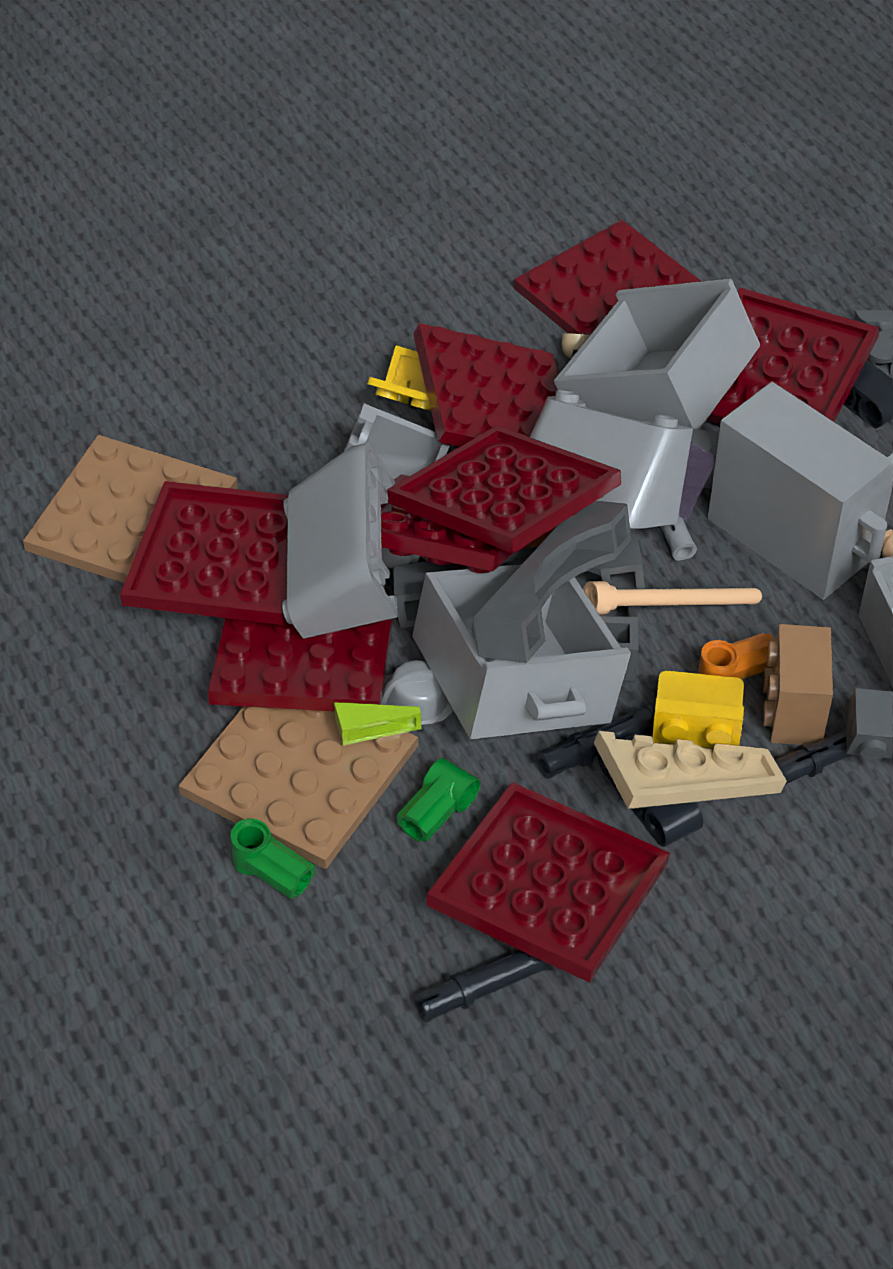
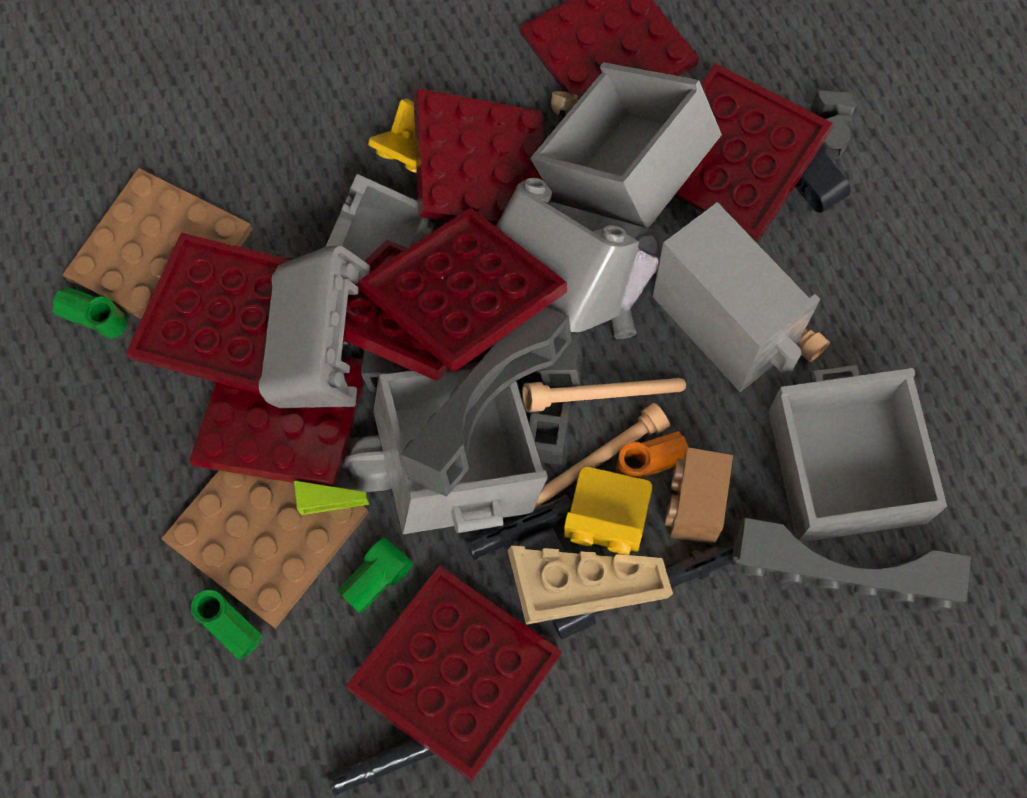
camera: 10 degrees right, 20 degrees up
none -> green piece [52,287,128,338]
none -> light nougat piece [534,403,670,509]

